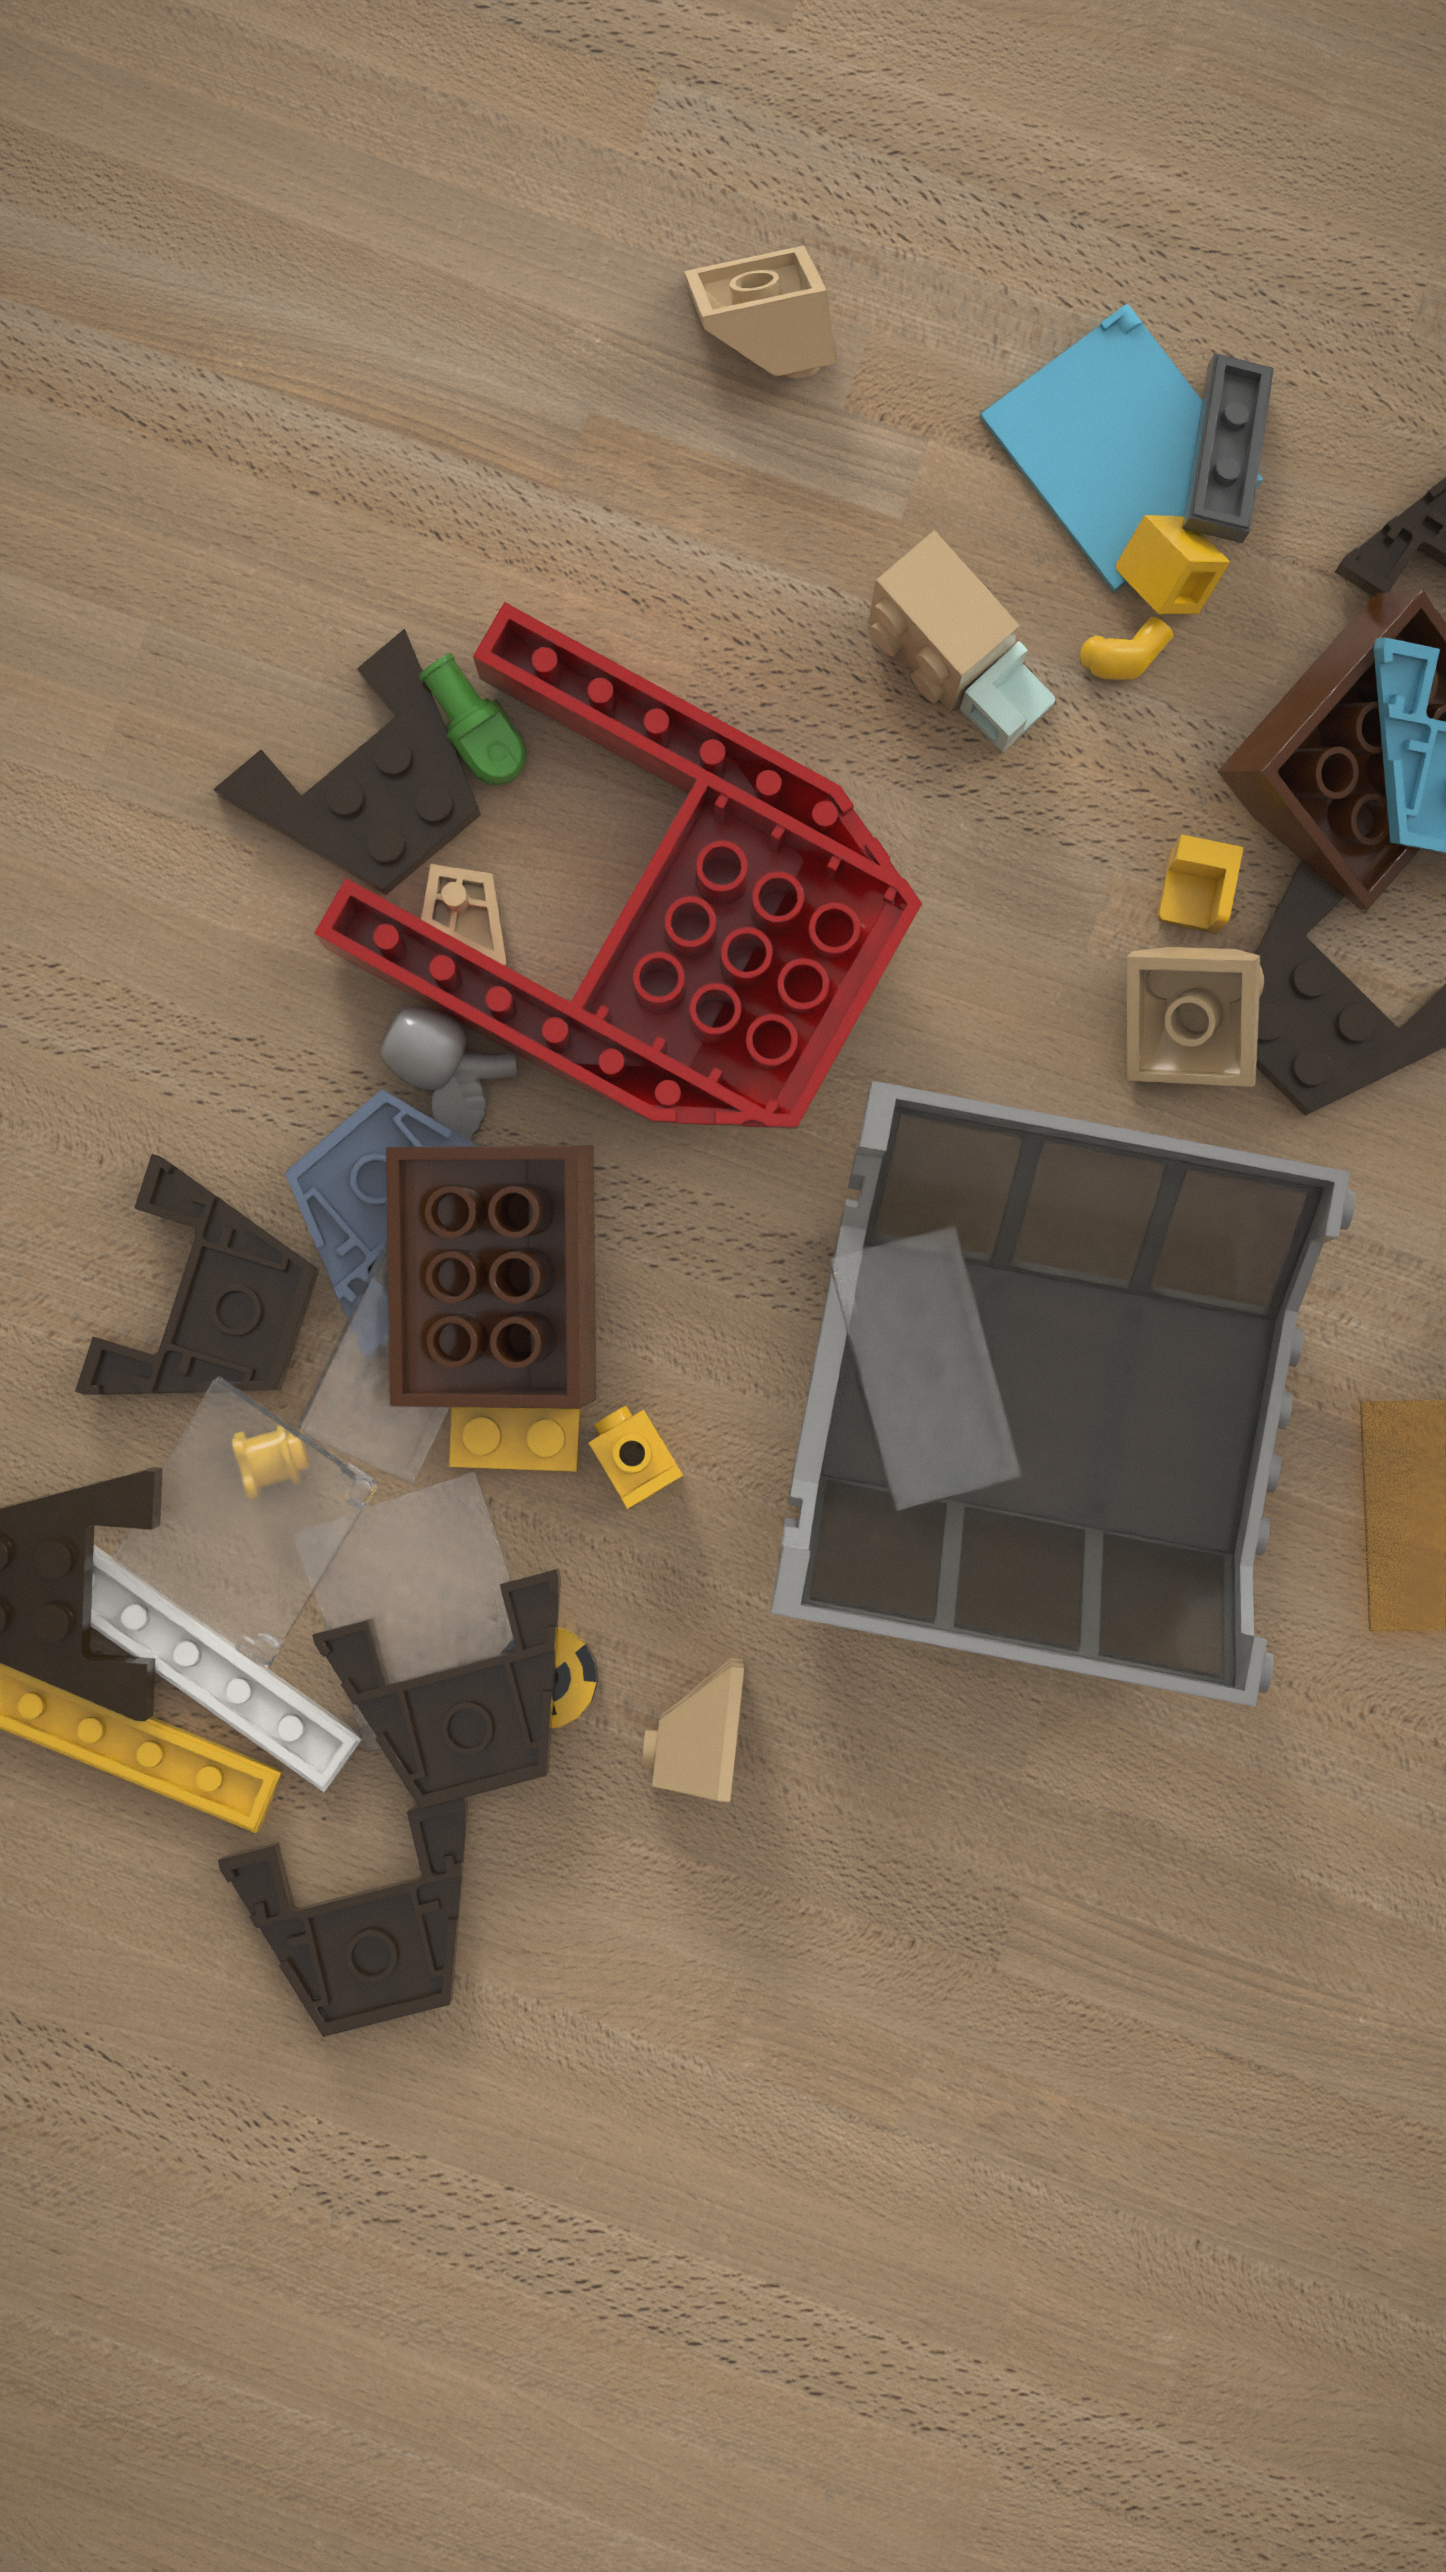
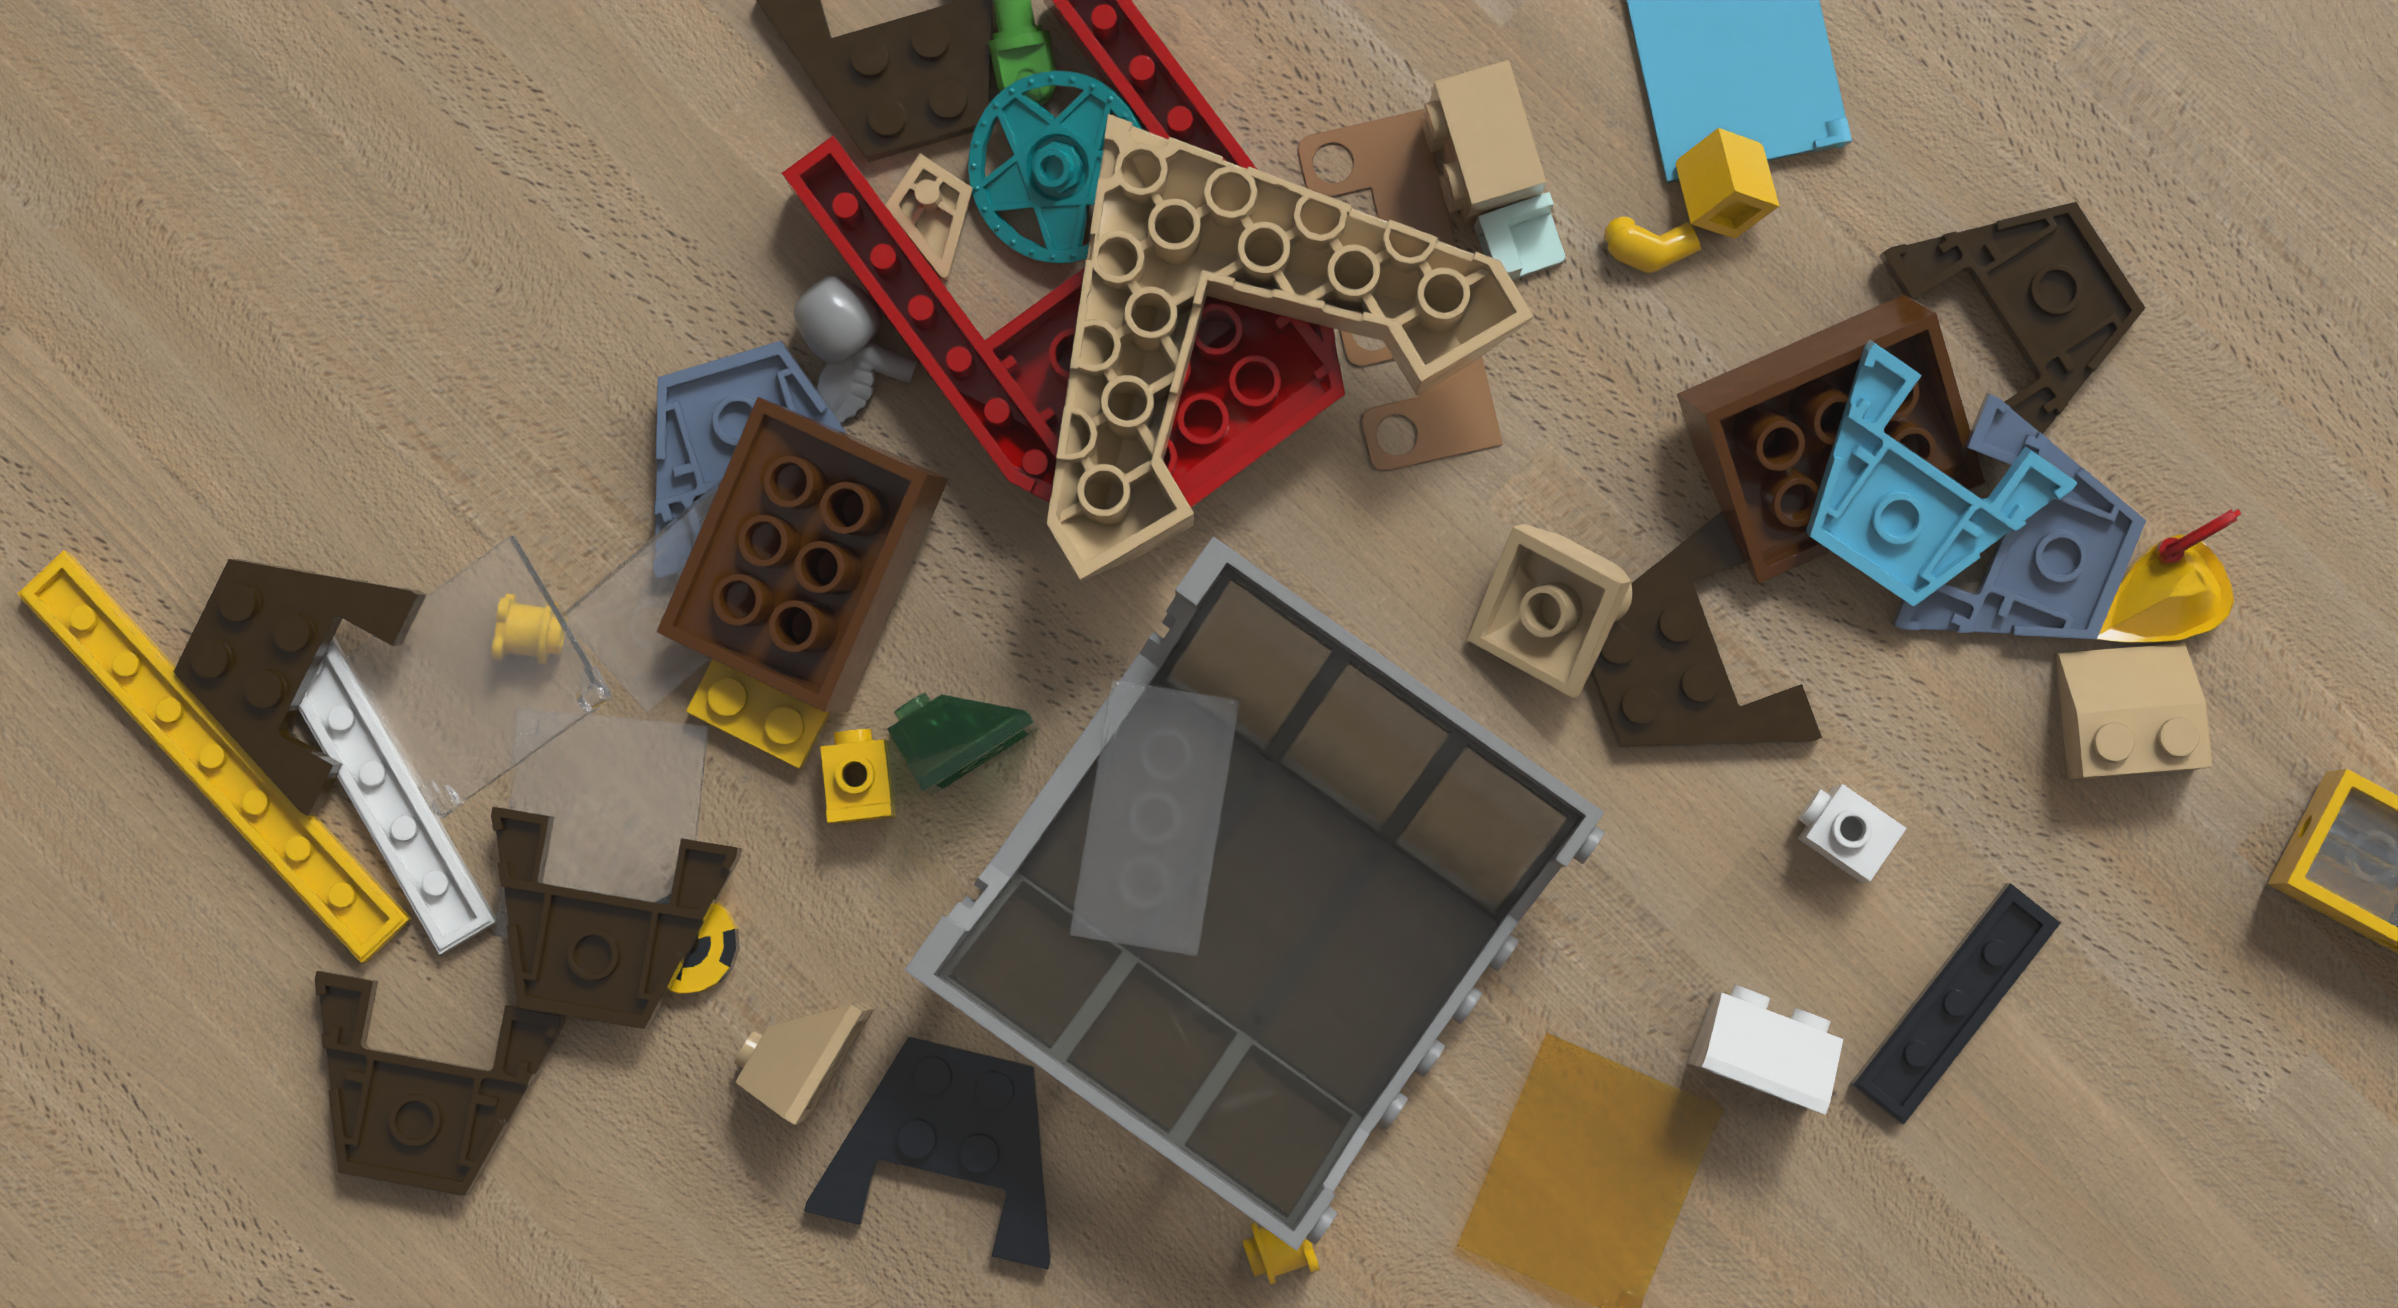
camera: 30 degrees right, 0 degrees up
dark brown wing [75,1154,319,1395] -> none
yellow panel [1157,834,1244,934] -> none
dark grey tile [1182,353,1274,543] -> none
none -> black wing [804,1036,1051,1270]
none -> clear green slope [887,692,1040,796]
none -> teal wheel [968,71,1144,263]
none -> tan wedge [1047,114,1534,581]
none -> yellow brick [1242,1208,1320,1285]
none -> medium nougat piece [1298,109,1503,471]

